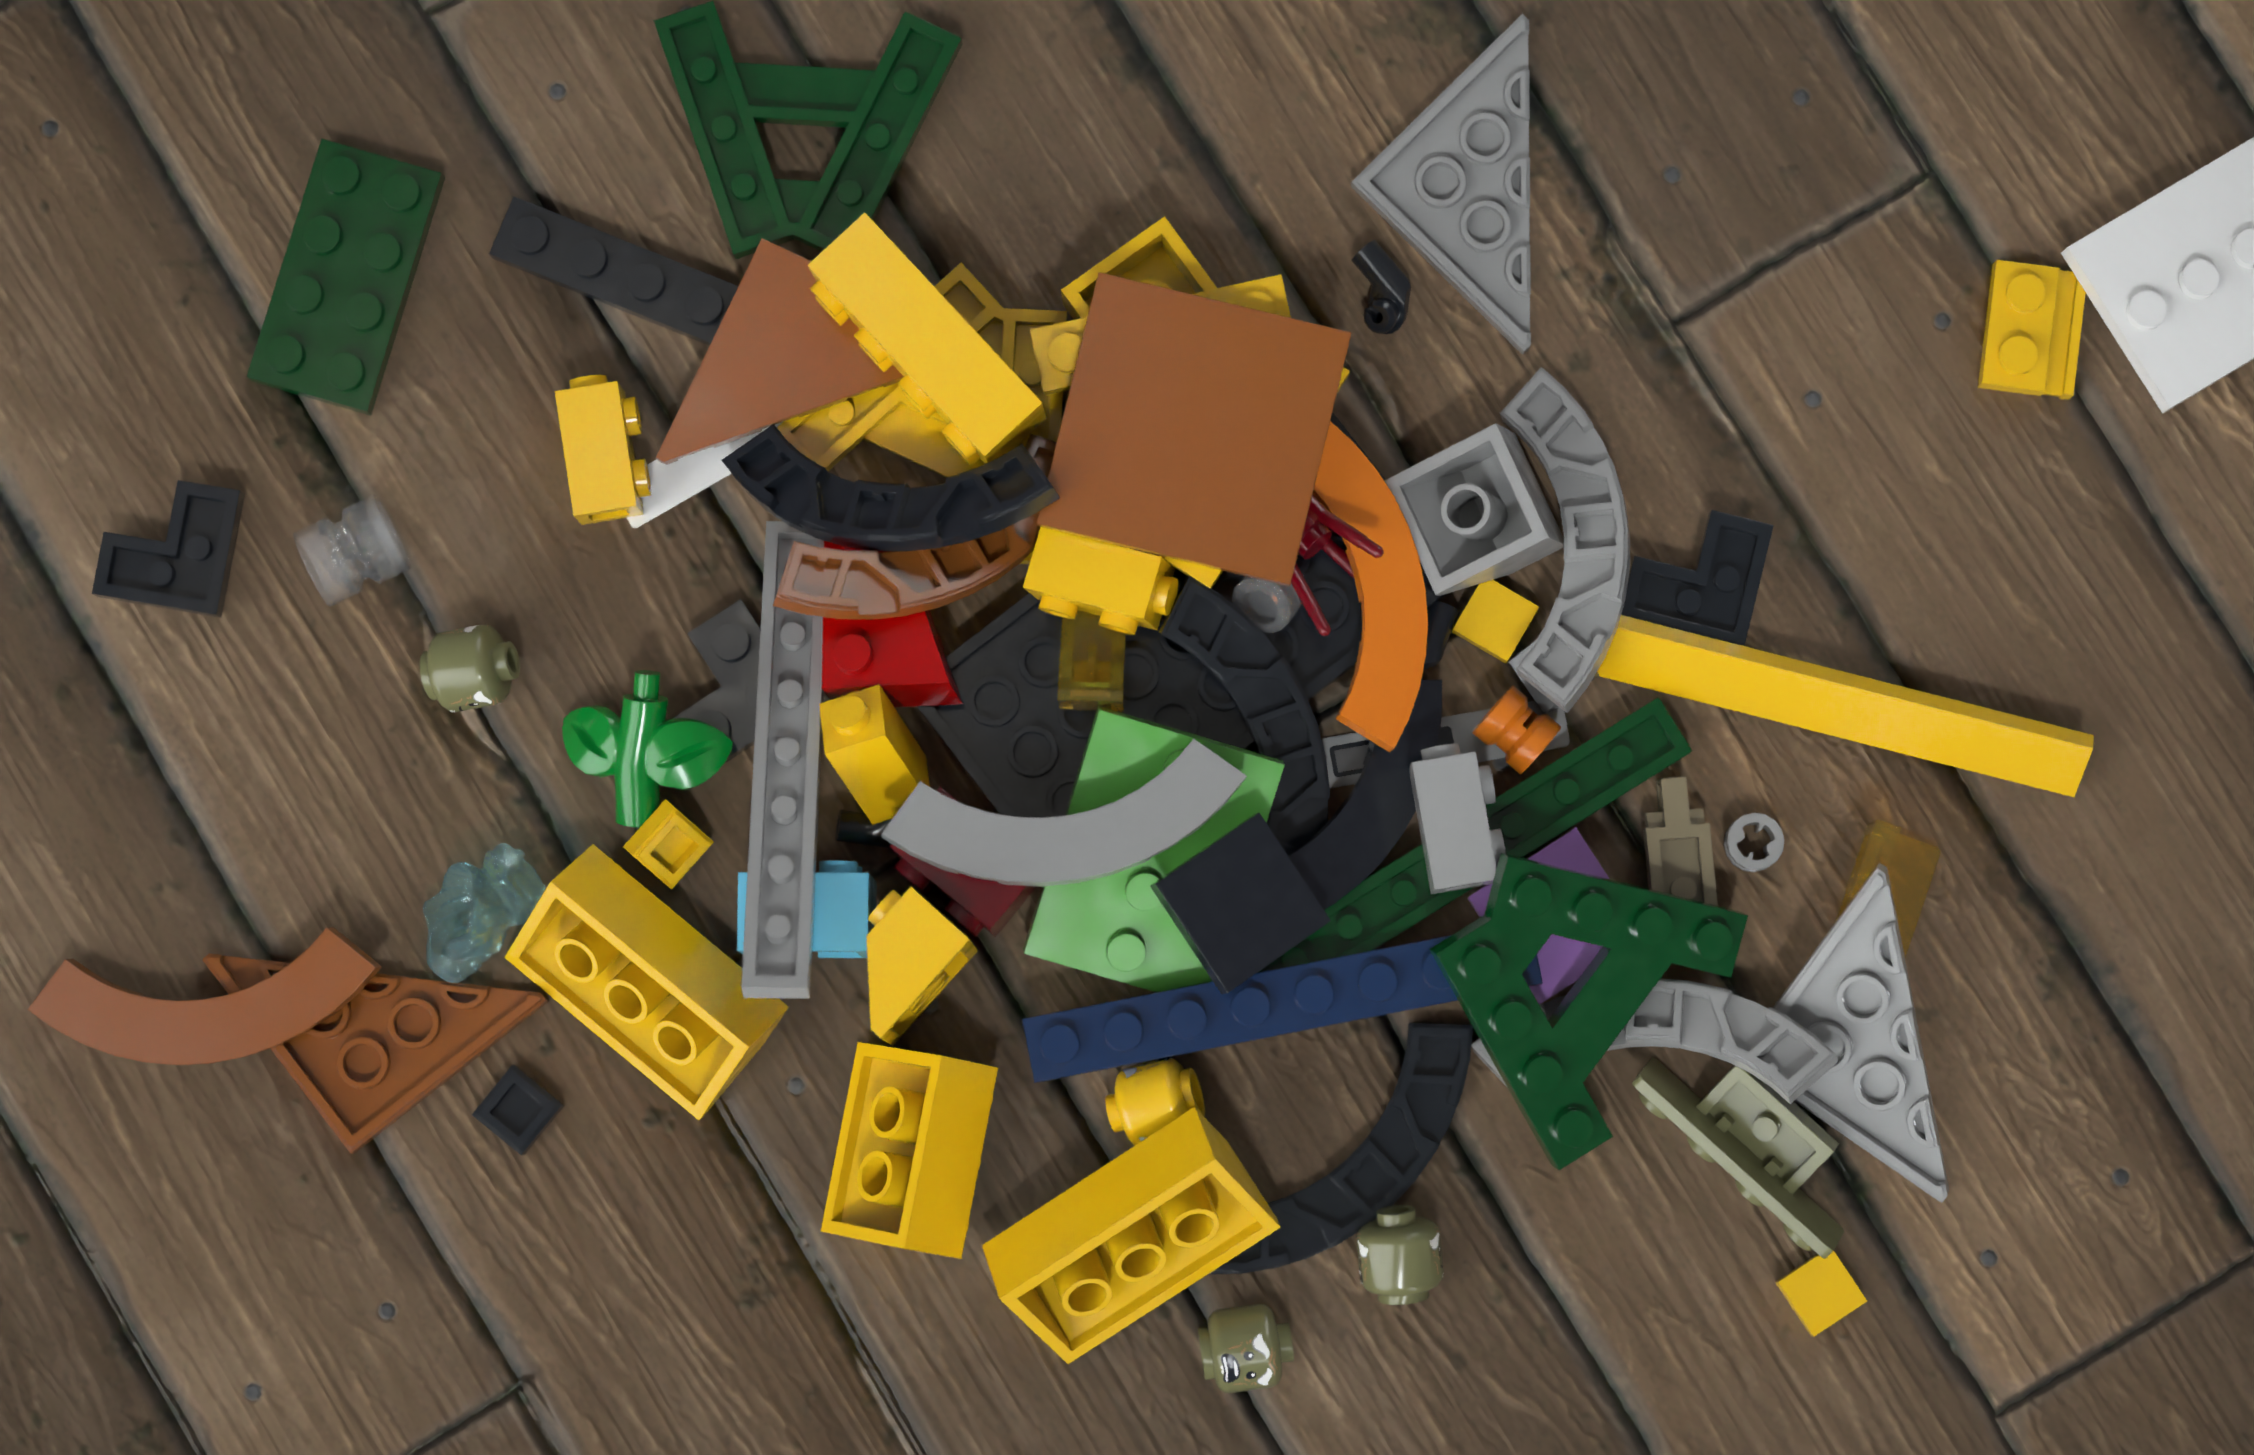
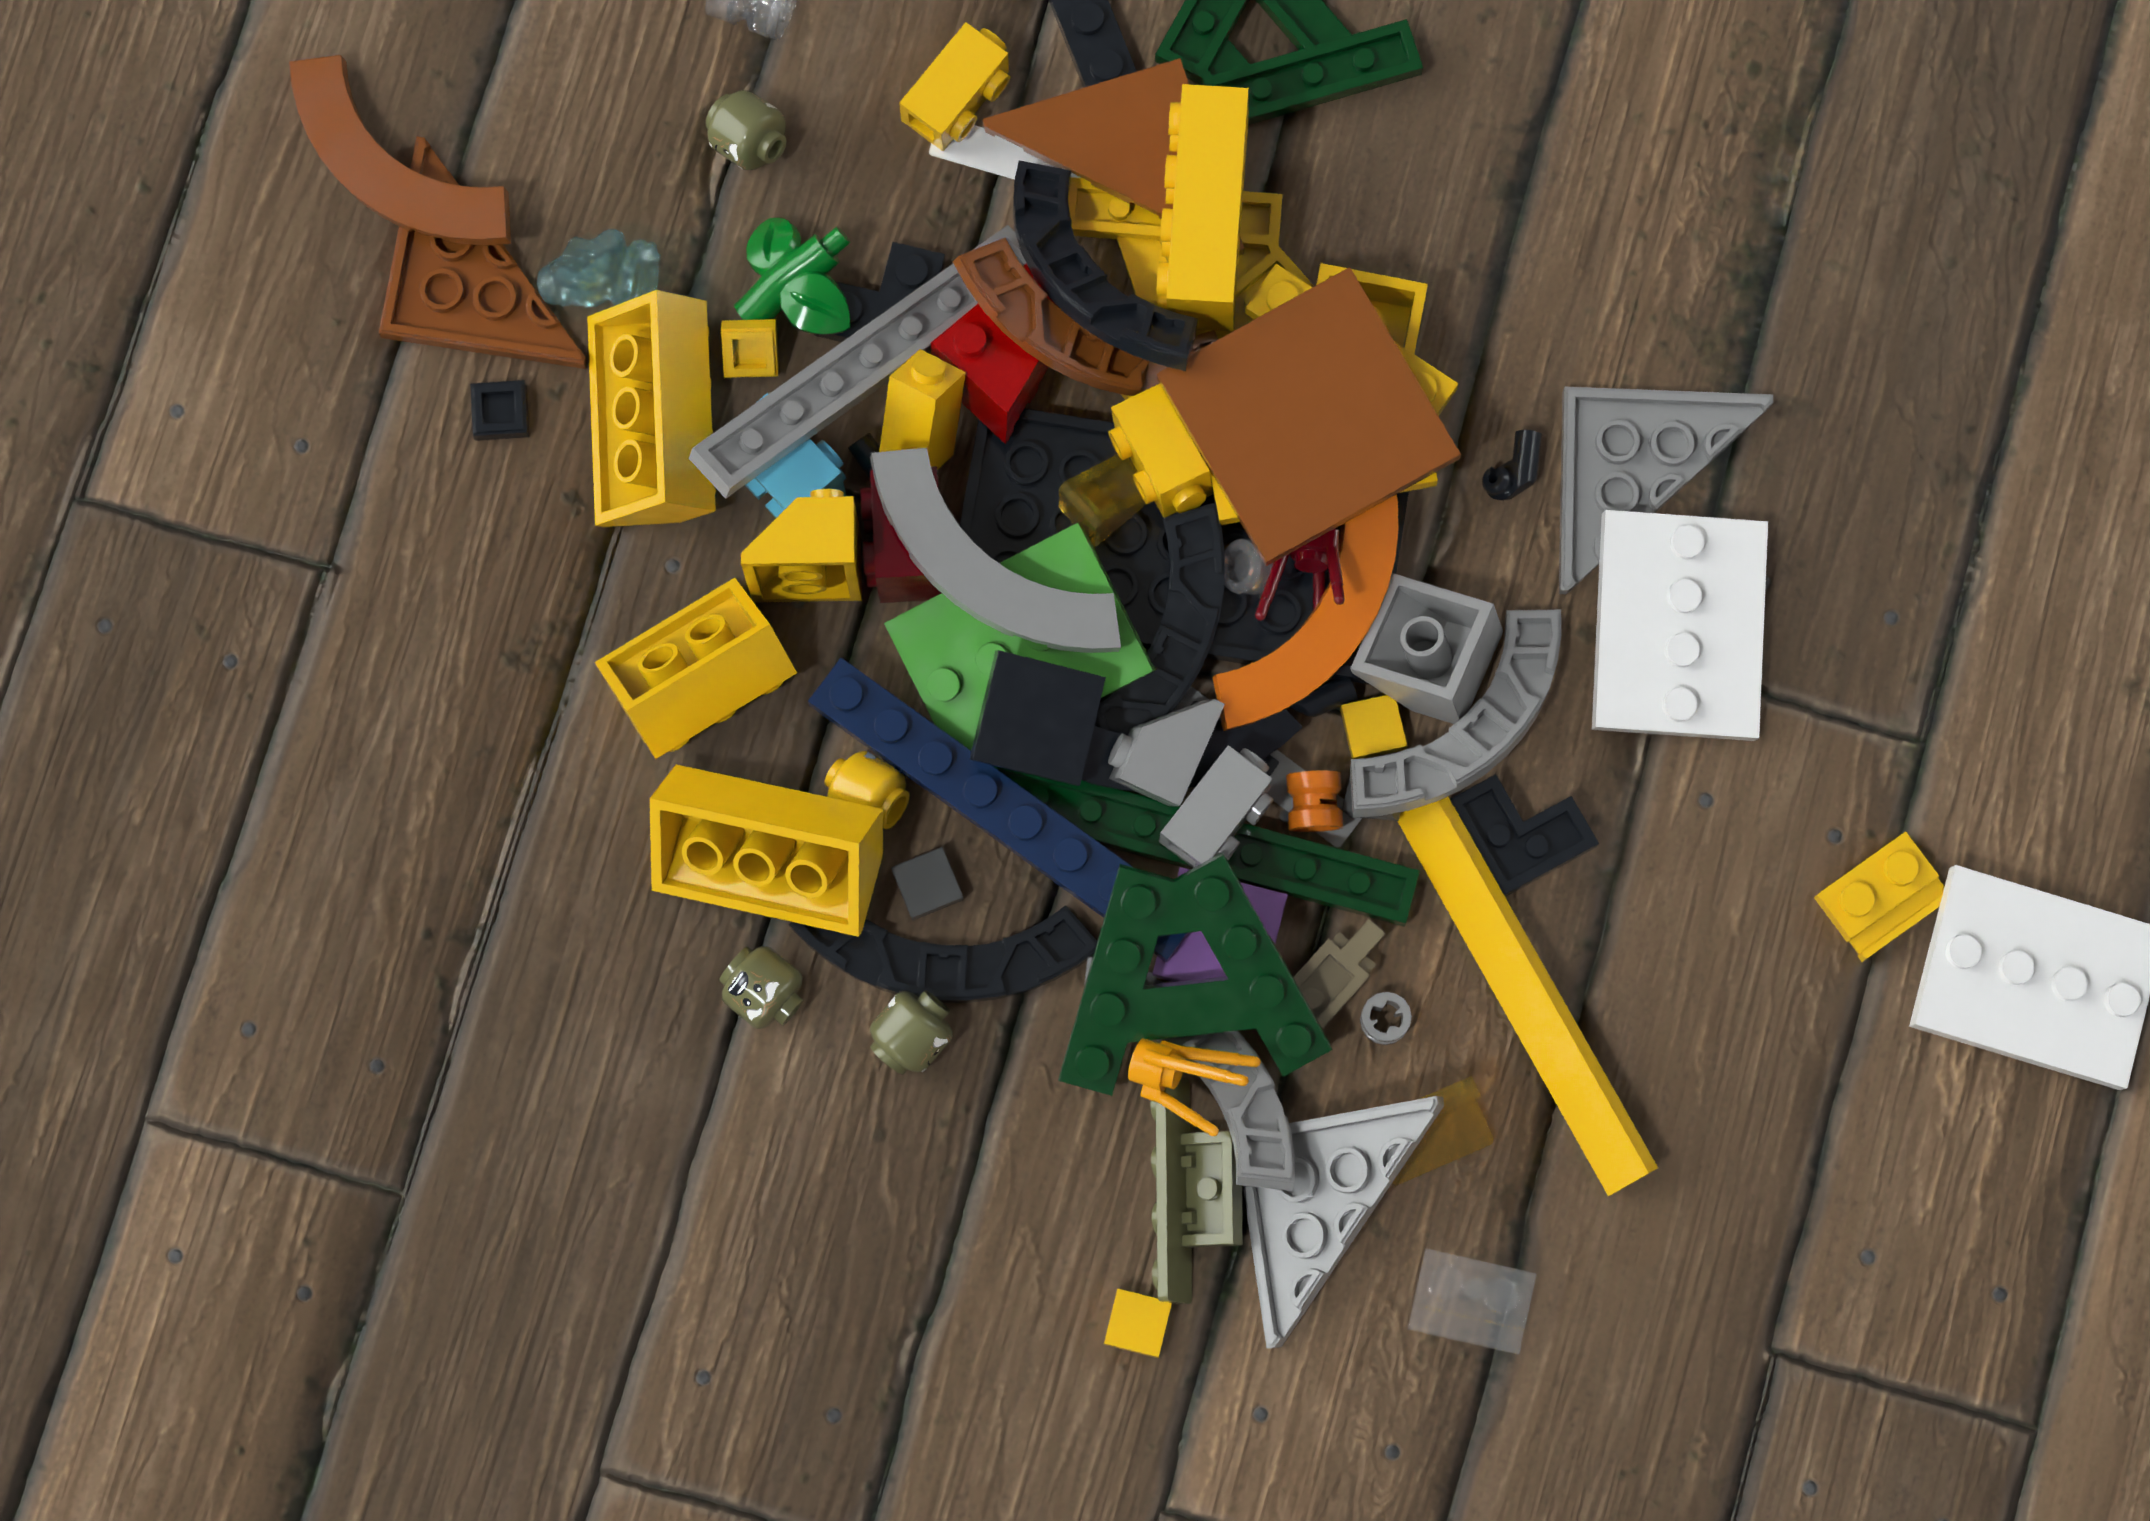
camera: 40 degrees right, 5 degrees down
none -> dark grey tile [891,847,963,921]
none -> light grey slope [1108,699,1225,806]
none -> light orange plant [1128,1038,1261,1136]
none -> clear plate [1407,1249,1536,1355]
none -> white plate [1592,510,1768,741]

